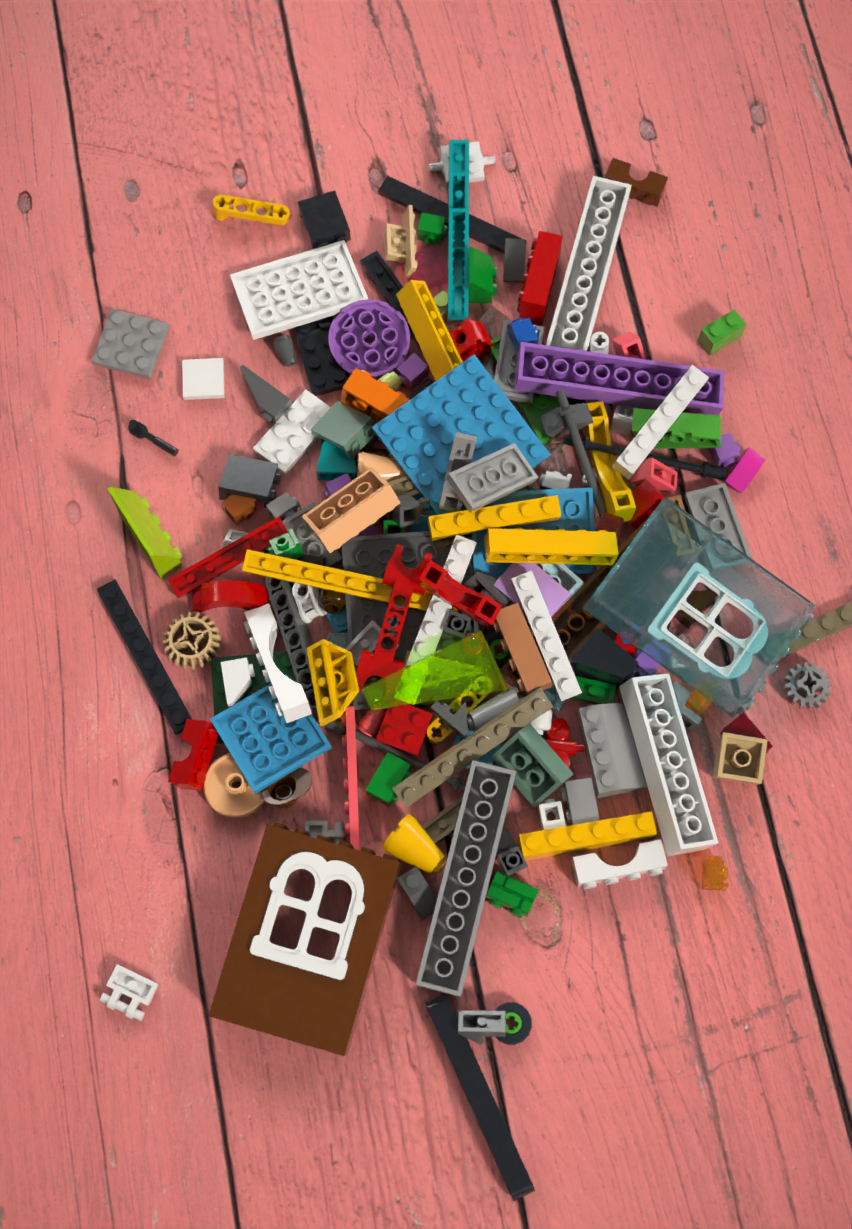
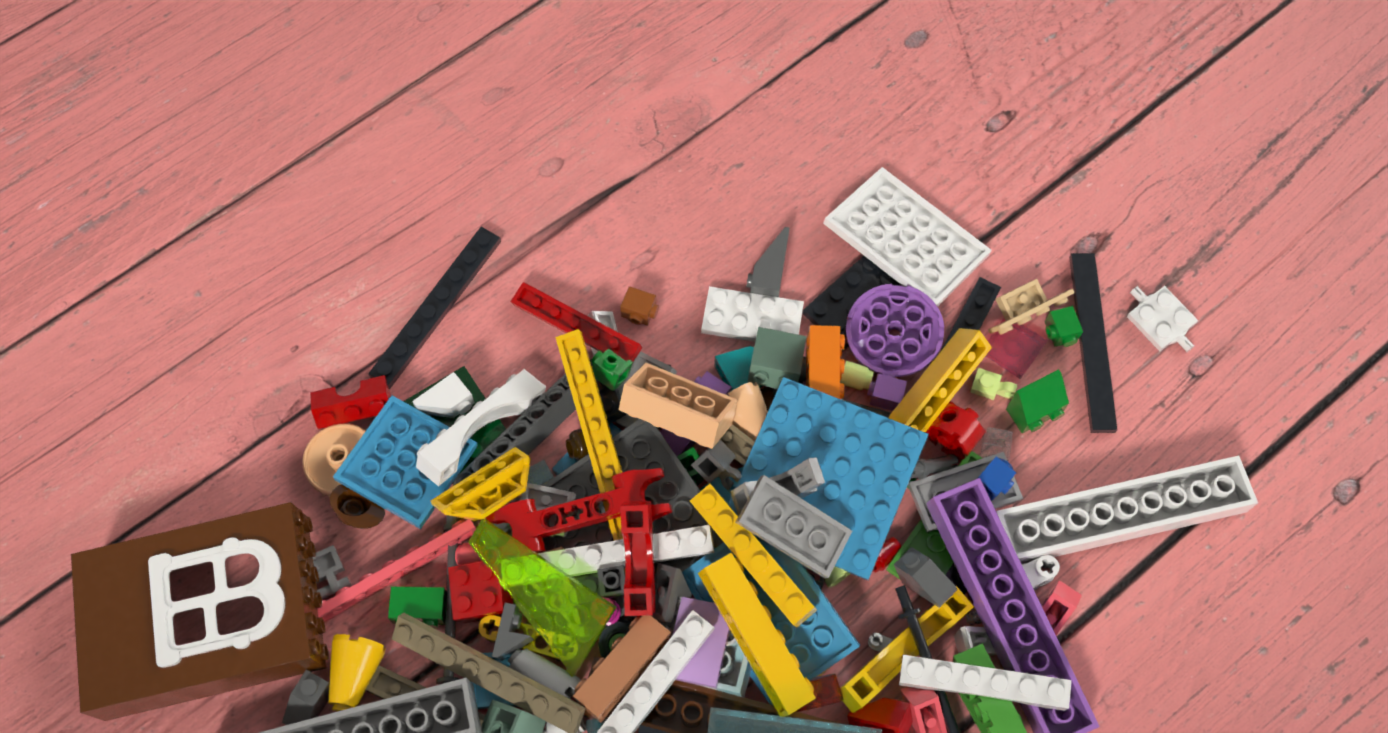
camera: 60 degrees right, 5 degrees down
light grey plate [92,309,170,380] -> none
white plate [100,964,159,1021] -> none
lime slope [107,486,182,579] -> none
black piece [128,420,179,457] -> none
tan gear [162,612,221,670] -> none
white tile [182,358,225,400] -> none
red arch [192,580,269,613] -> none
yellow beam [212,195,290,225] -> none
panel [218,454,281,508] -> none
light grey brick [266,492,301,521] -> none
dark grey cone [273,335,296,367] -> none
white piece [292,583,327,624] -> none
black panel [297,190,351,249] -> none
teal slope [448,140,469,322] -> none
dark grey slope [503,238,526,283] -> none
red brick [516,231,563,326] -> none
white brick [538,471,572,490] -> none
clear panel [541,442,571,474] -> none
dark grey bar [556,389,621,548] -> none
reddish brown arch [604,158,668,207] -> none
bright green brick [698,309,747,356] -> none

